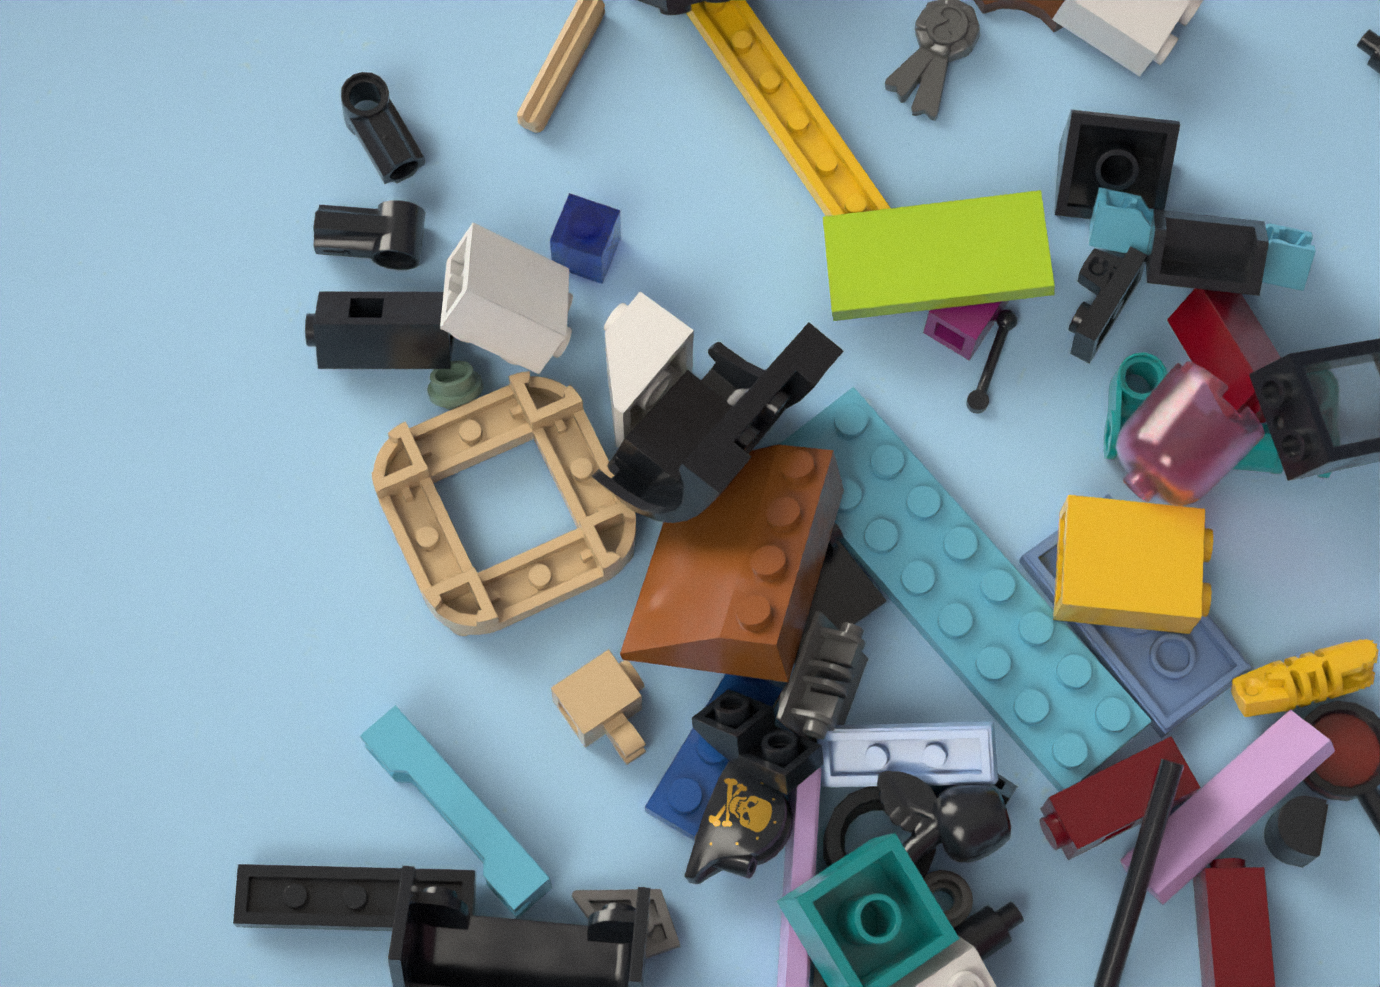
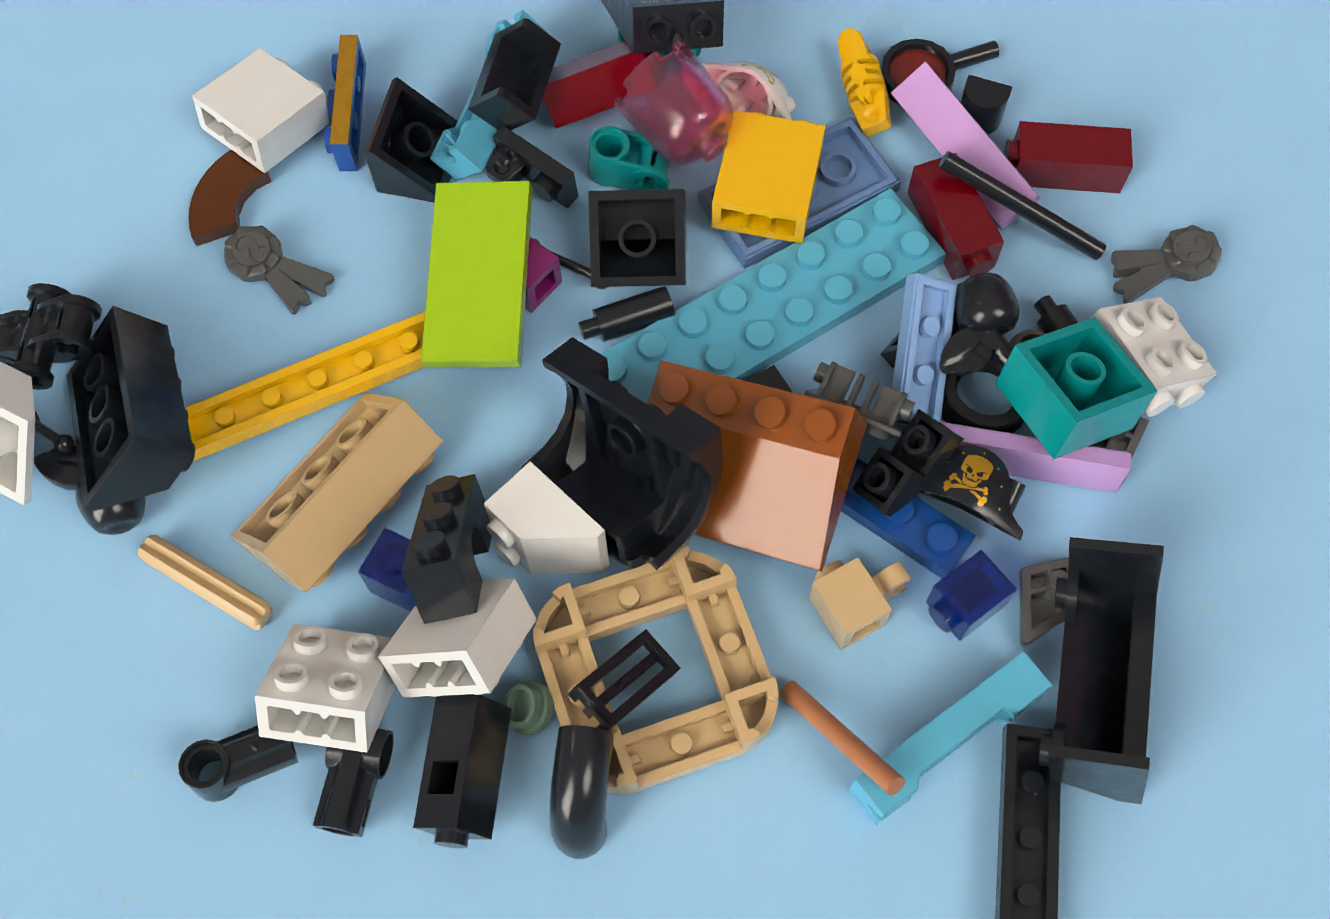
camera: 80 degrees left, 5 degrees down
none -> tan slope [230,393,443,593]
none -> white brick [255,624,396,753]
none -> plate [324,35,366,171]
none -> black arch [401,474,492,624]
none -> black cylinder [549,725,614,859]
none -> black tile [568,629,681,732]
none -> black cylinder [578,286,675,342]
none -> black slope [588,189,687,287]
none -> hat [690,61,796,126]
none -> nougat bar [780,681,905,796]
none -> clear blue brick [926,549,1017,641]

